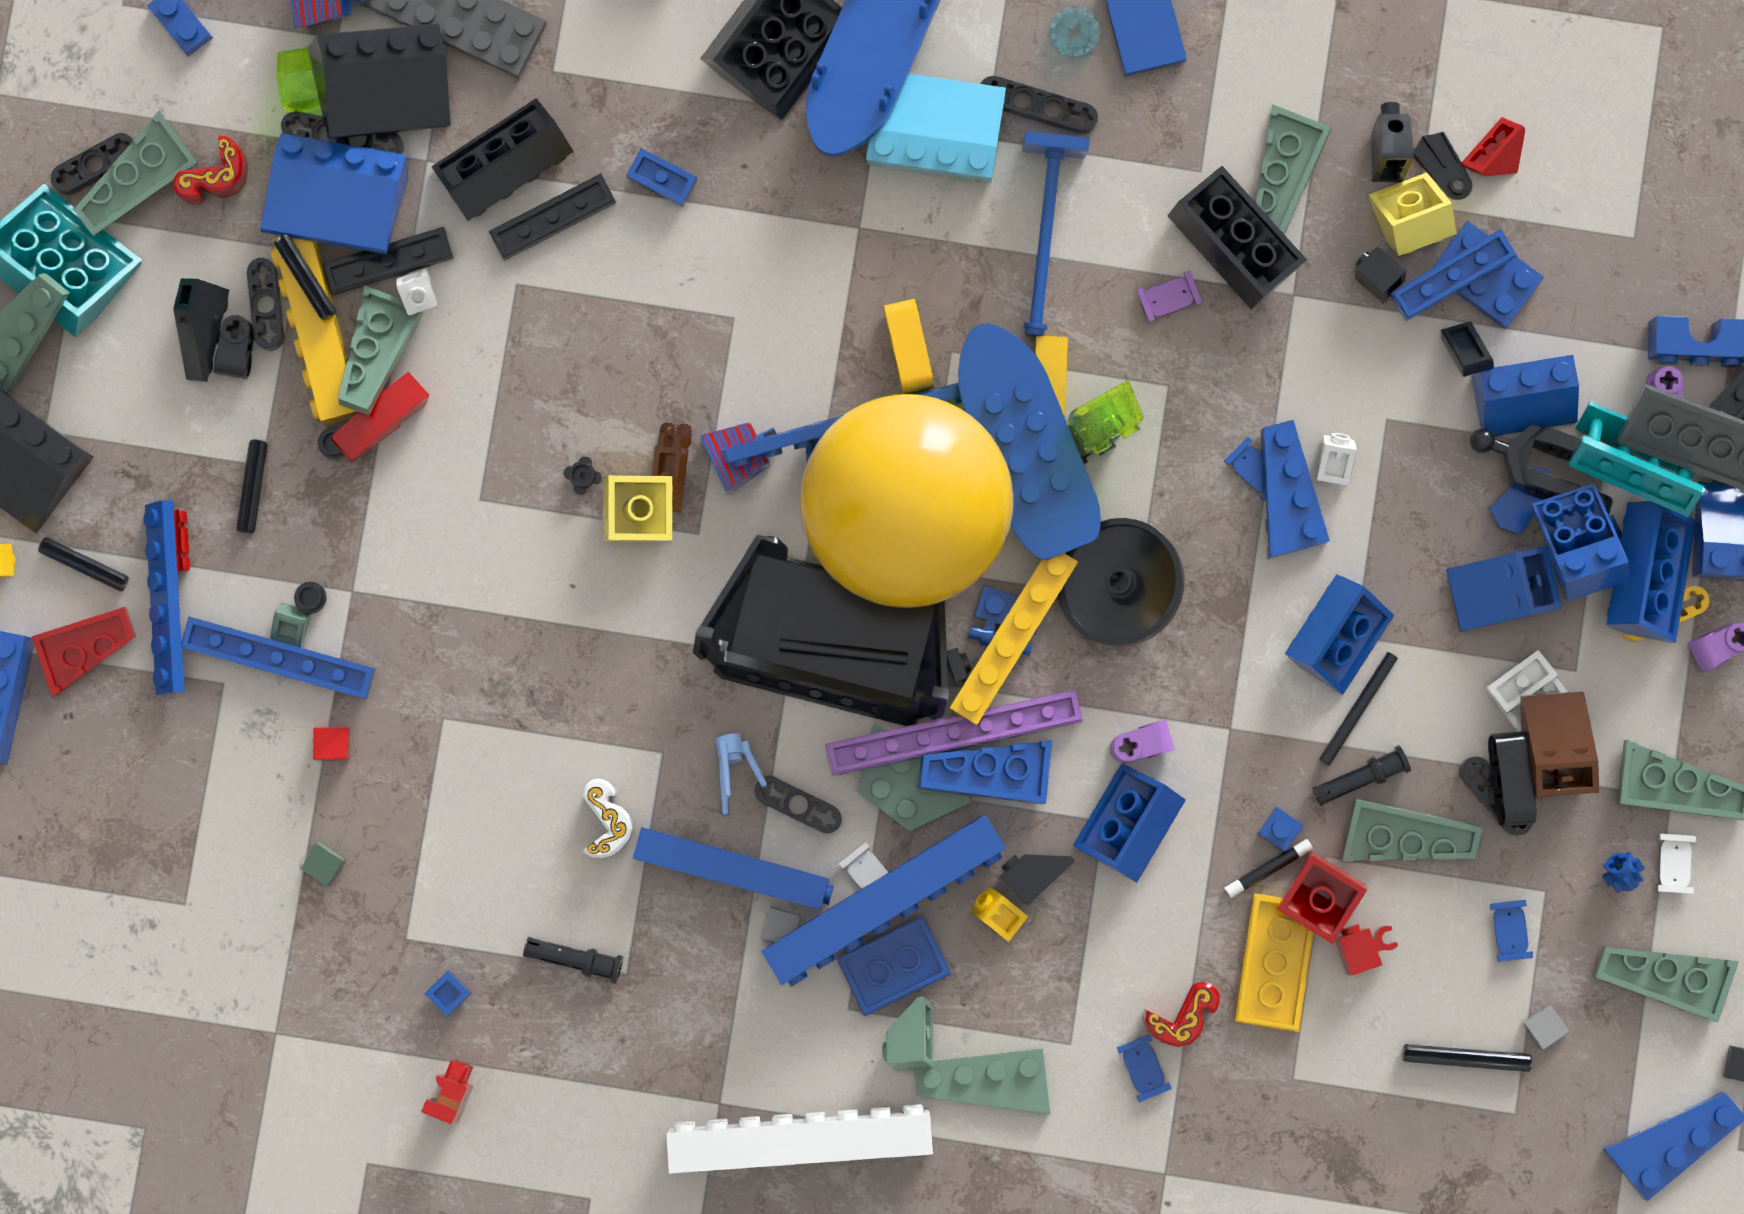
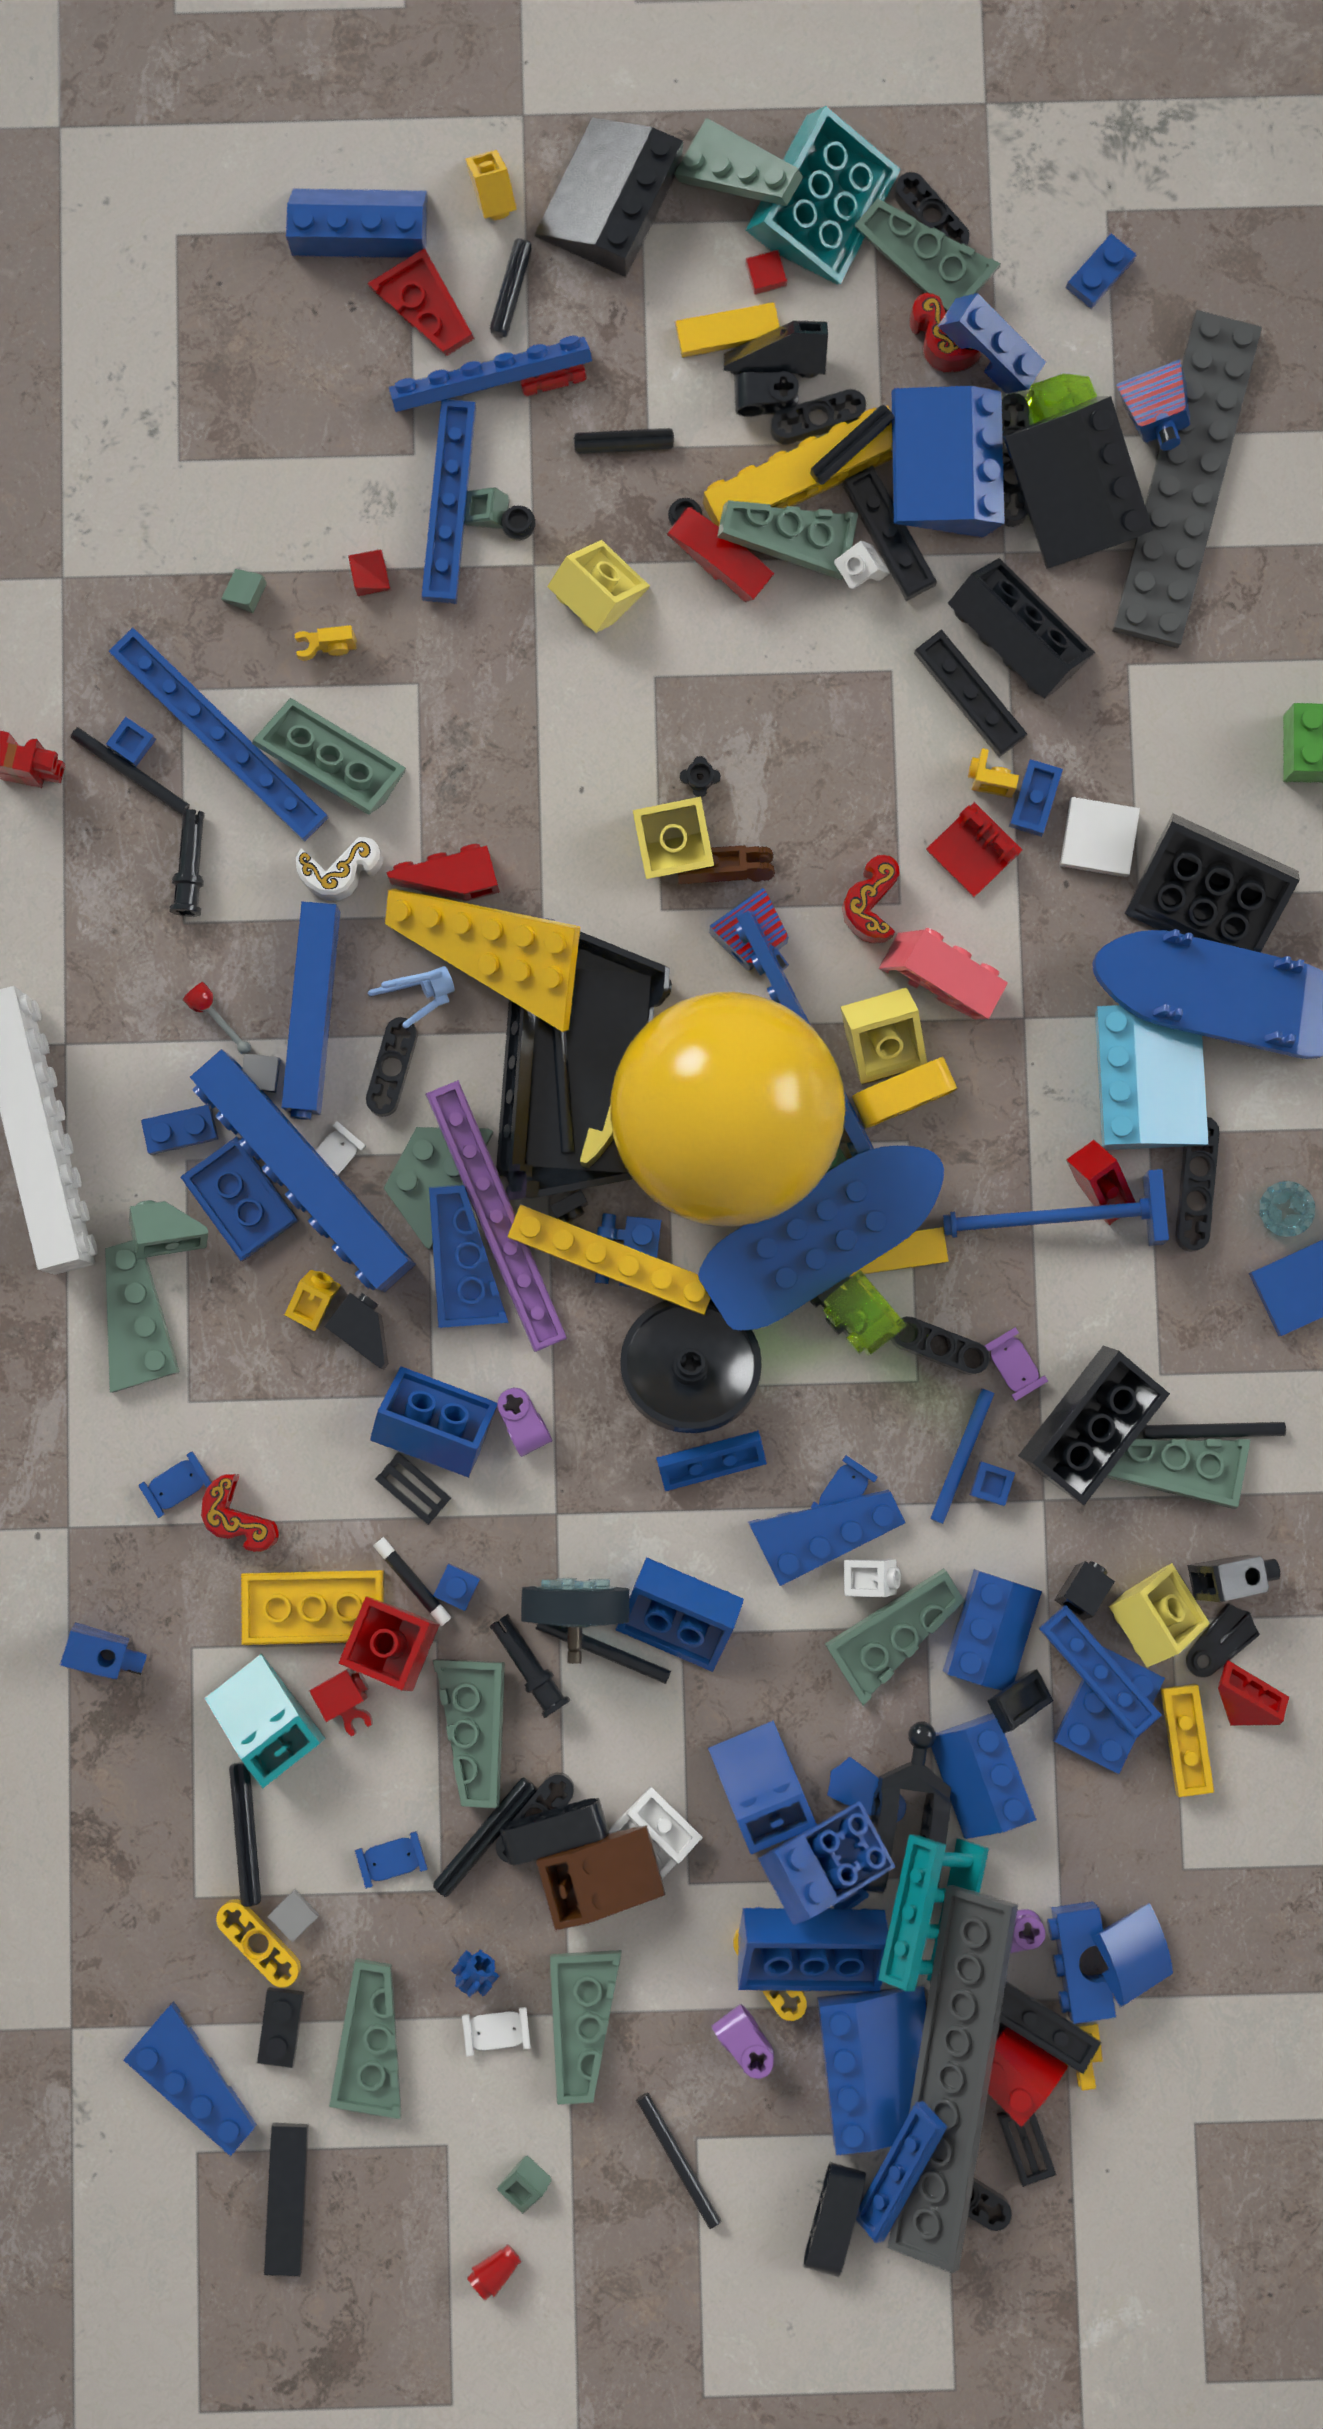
camera: 80 degrees right, 0 degrees up
none -> blue torso [60,1622,147,1679]
none -> black bar [70,727,190,815]
none -> blue plate [109,627,329,842]
none -> blue plate [141,1105,219,1155]
none -> hinge [183,982,251,1055]
none -> slope [204,1654,326,1788]
none -> yellow beam [216,1899,301,1988]
none -> sand green slope [252,698,406,815]
none -> black plate [257,1987,304,2068]
none -> yellow plate [294,625,357,661]
none -> black tile [375,1452,452,1525]
none -> yellow wing [385,889,581,1032]
none -> red slope [387,844,500,901]
none -> black axle [433,1777,536,1897]
none -> black wheel [521,1577,629,1664]
none -> light yellow slope [547,540,650,633]
none -> light yellow slope [580,1103,614,1168]
none -> blue plate [656,1430,767,1491]
none -> yellow tile [675,302,780,358]
none -> red tile [745,250,787,295]
none -> sand green wing [825,1569,965,1706]
none -> light yellow slope [840,987,927,1084]
none -> red animal [842,855,900,943]
none -> coral wedge [879,928,1008,1020]
none -> black beam [889,1316,990,1375]
none -> red hinge [926,802,1023,897]
none -> blue bar [930,1388,995,1524]
none -> blue arch [938,293,1046,394]
none -> blue slope [943,1569,1042,1691]
none -> yellow bracket [968,748,1019,798]
none -> blue plate [970,1462,1015,1506]
none -> white tile [1060,797,1140,877]
none -> red slope [1066,1140,1136,1225]
none -> blue slope [1092,1903,1173,2007]
none -> black bar [1143,1422,1286,1439]
none -> yellow plate [1160,1684,1214,1797]

